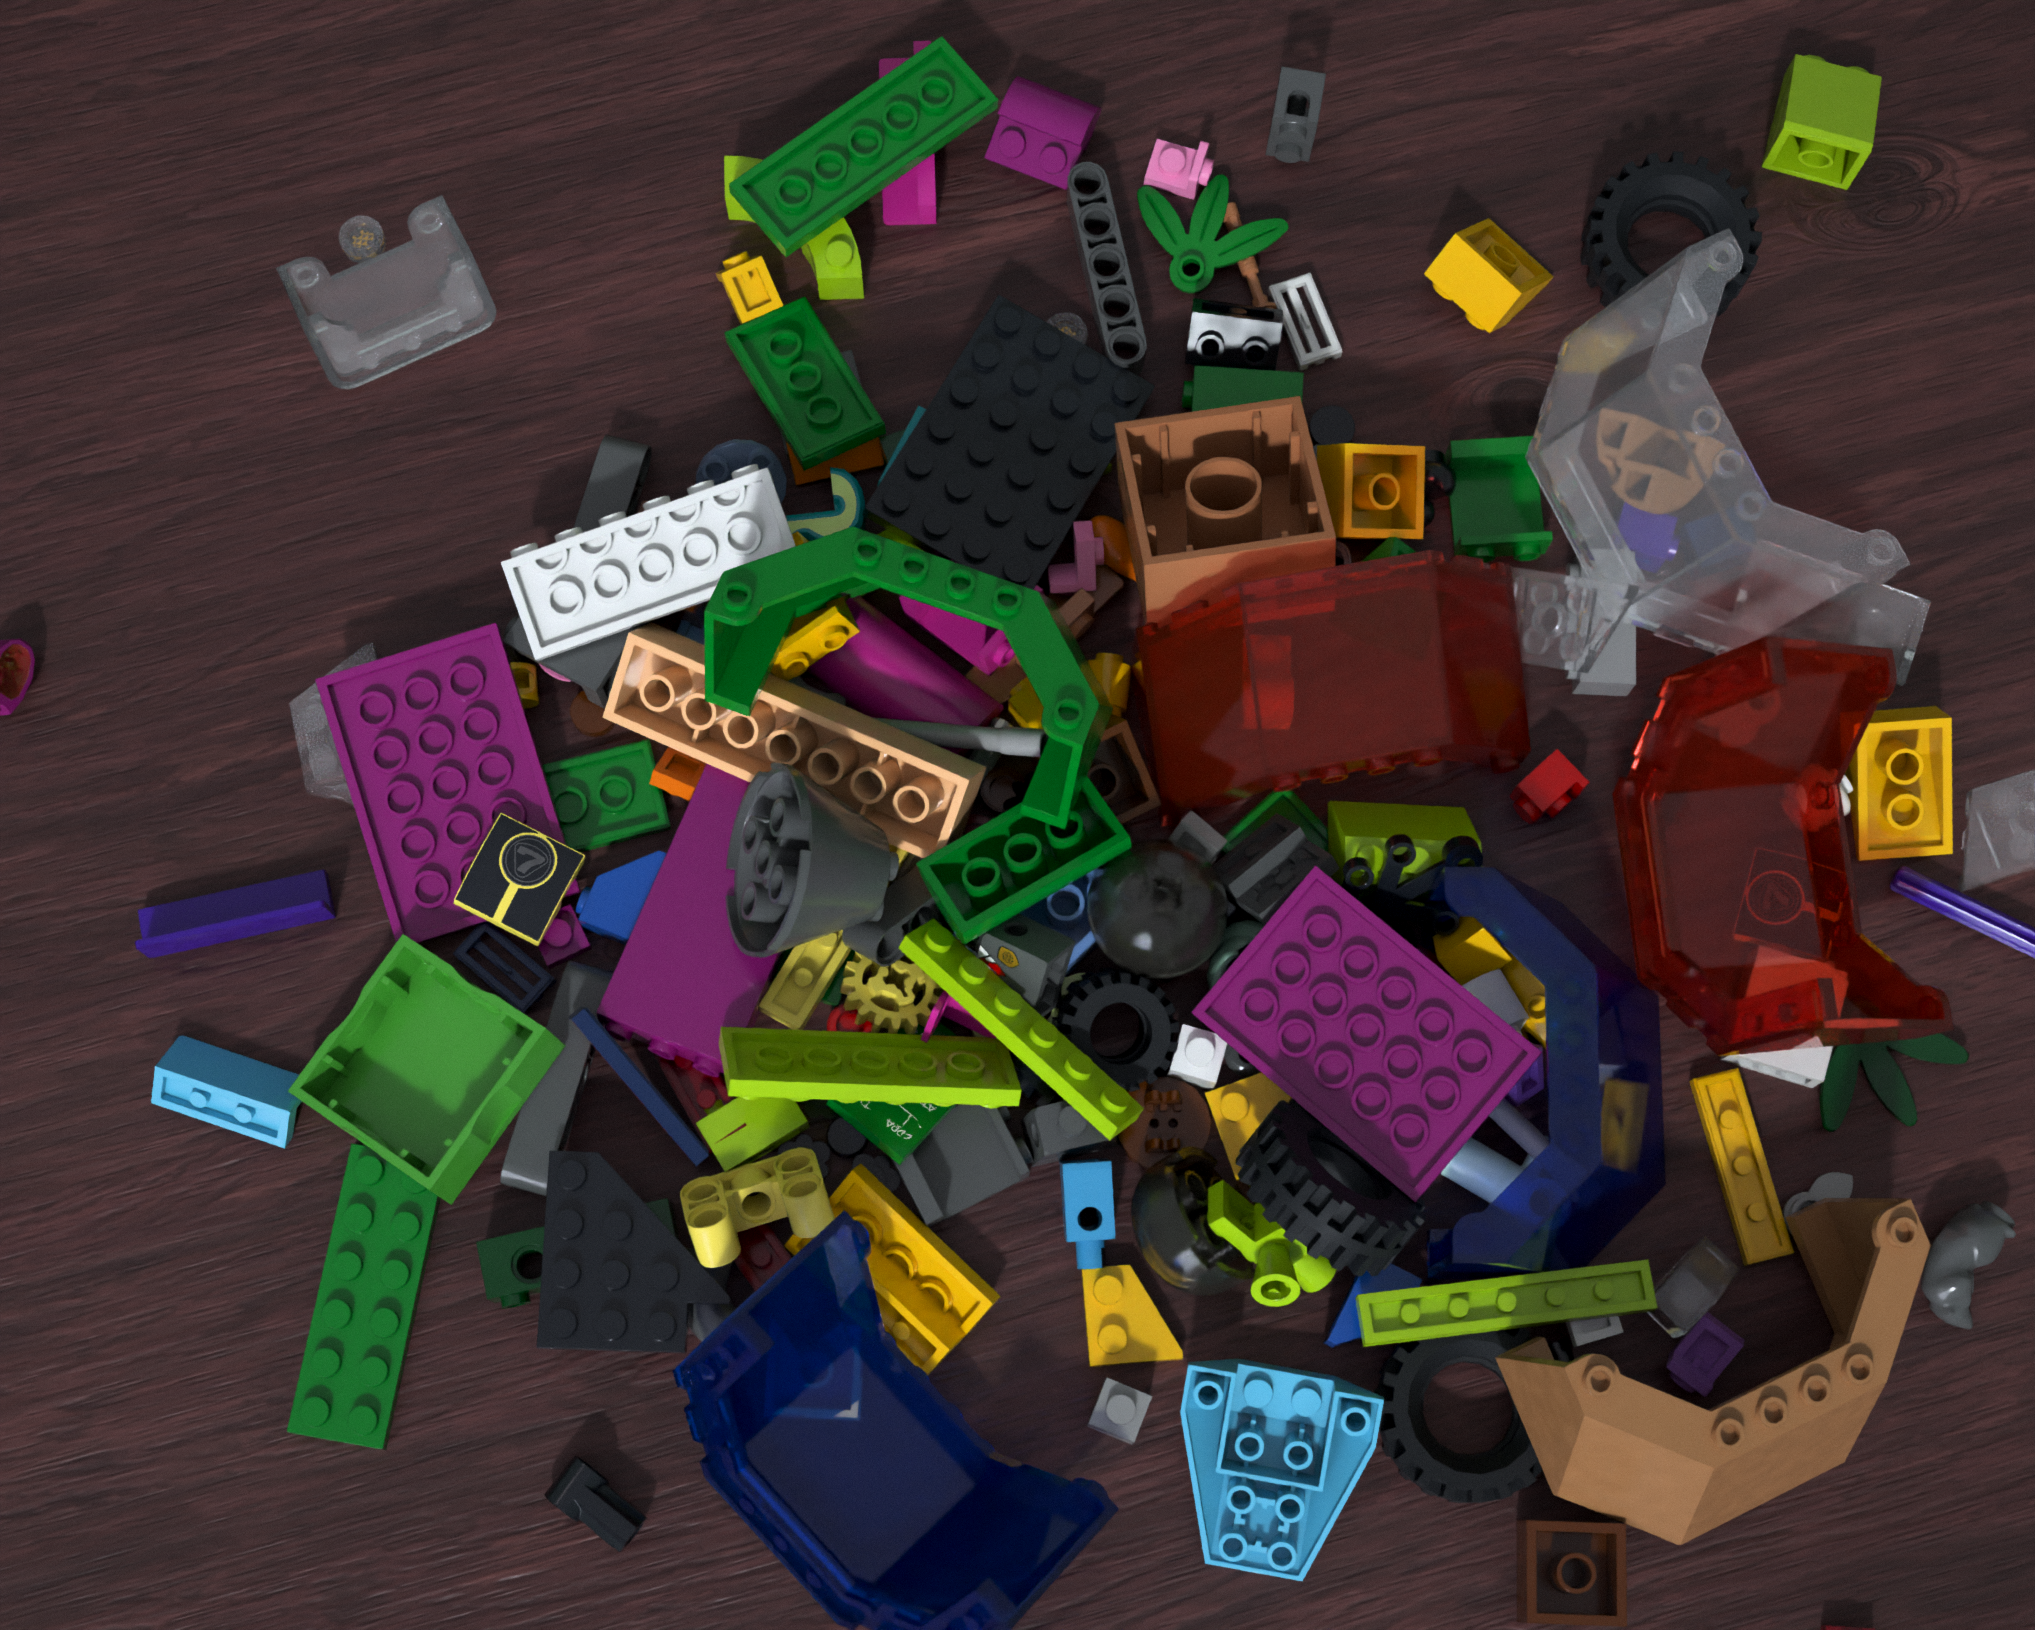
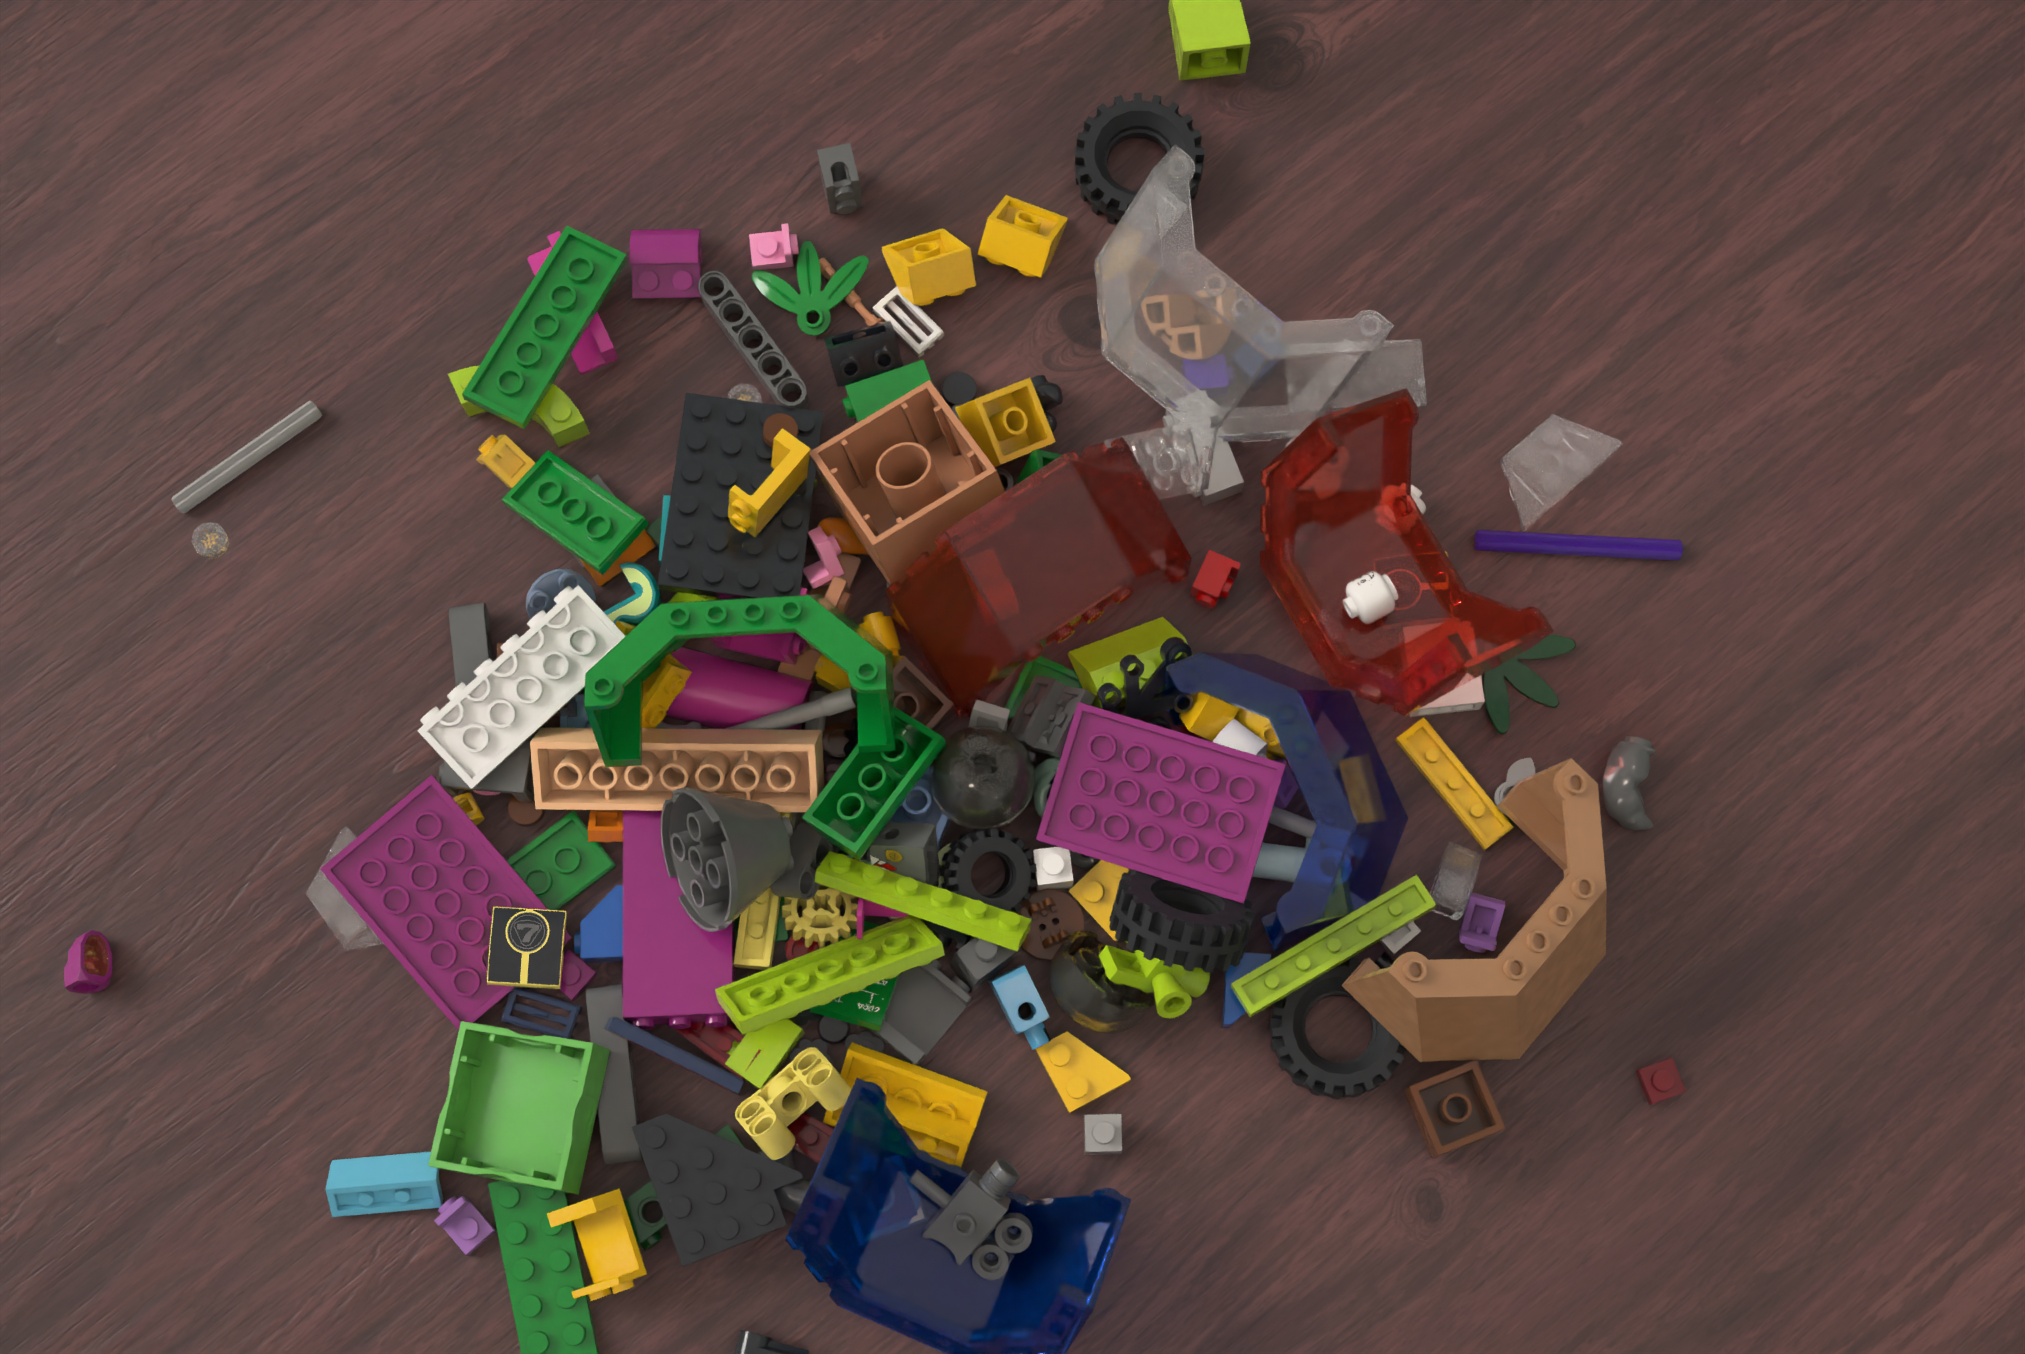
camera: 20 degrees left, 0 degrees up
dark purple panel [135,869,336,958] -> none
clear windscreen [276,195,496,389] -> none
medium azure wedge [1180,1359,1384,1581] -> none
green panel [1444,435,1553,564] -> none
yellow slope [1843,706,1953,861] -> none
none -> light grey axle [172,401,322,513]
none -> medium lavender bracket [434,1196,497,1256]
none -> yellow panel [547,1188,647,1301]
none -> yellow panel [728,428,811,537]
none -> reddish brown tile [763,413,798,448]
none -> yellow slope [882,228,976,306]
none -> dark grey piece [908,1158,1033,1280]
none -> white head [1342,571,1398,624]

